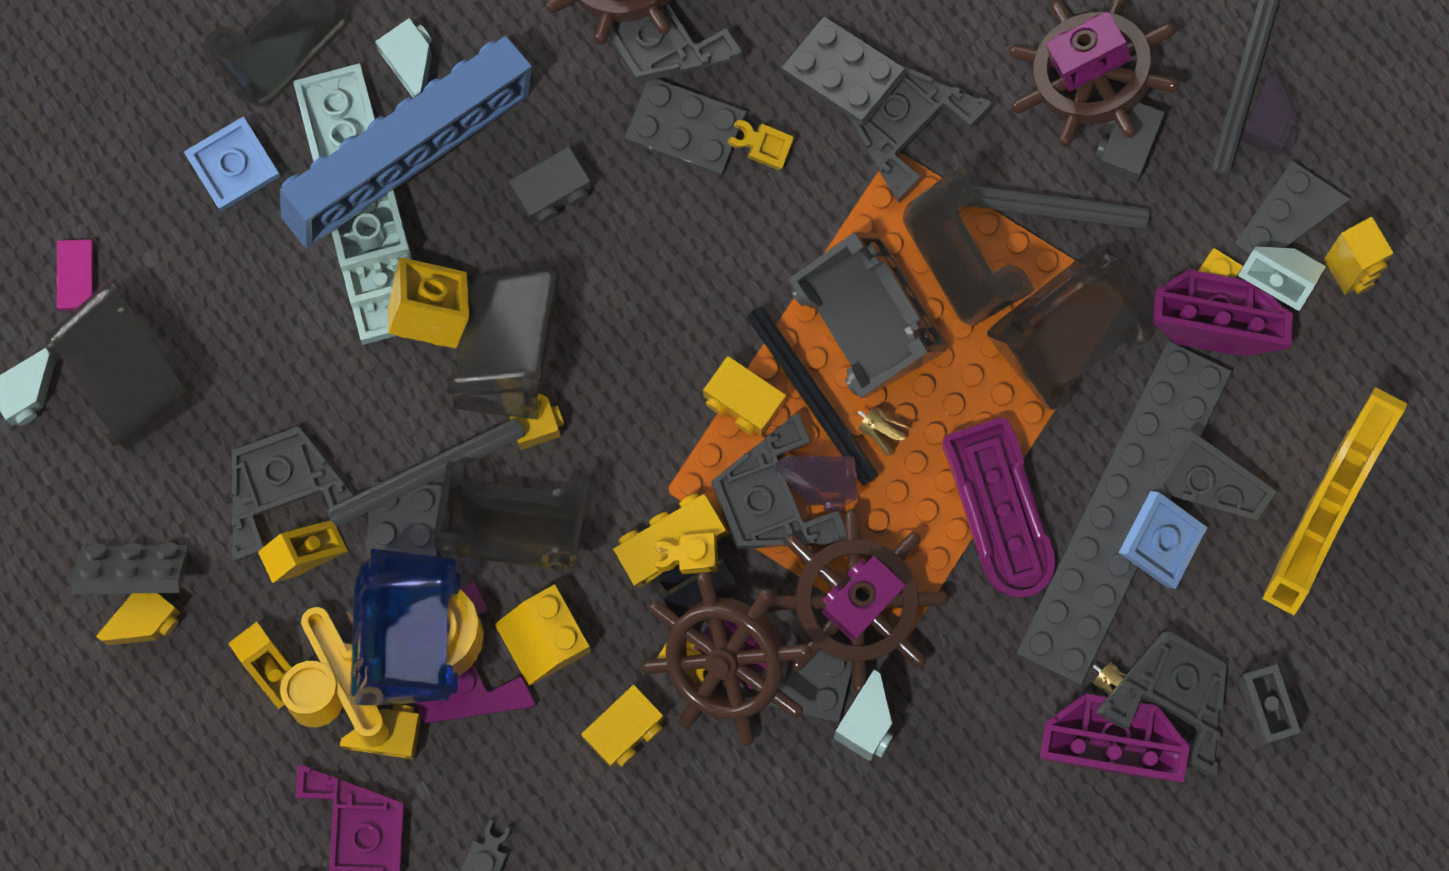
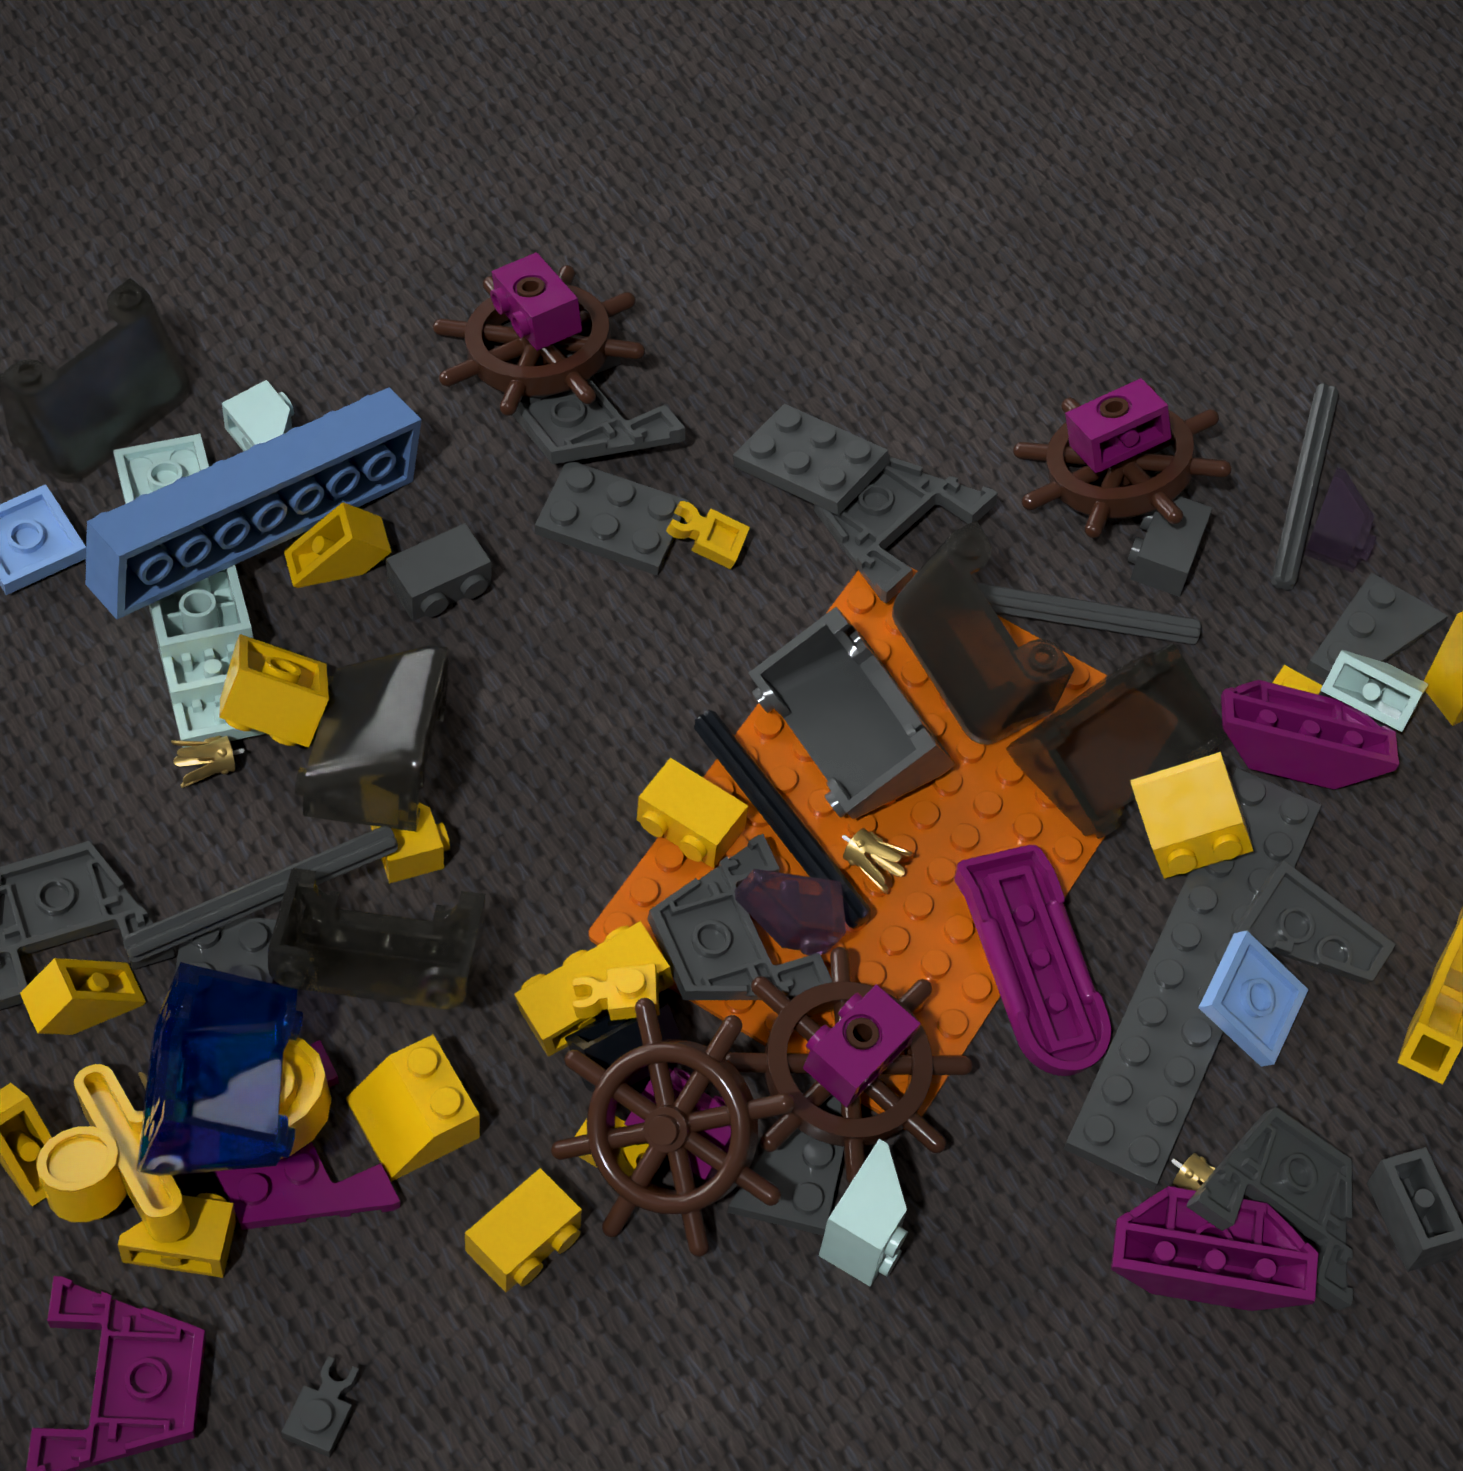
camera: 10 degrees left, 20 degrees down
none -> pearl gold piece [171,735,245,788]
none -> yellow slope [284,502,391,588]
none -> yellow slope [1130,752,1254,879]

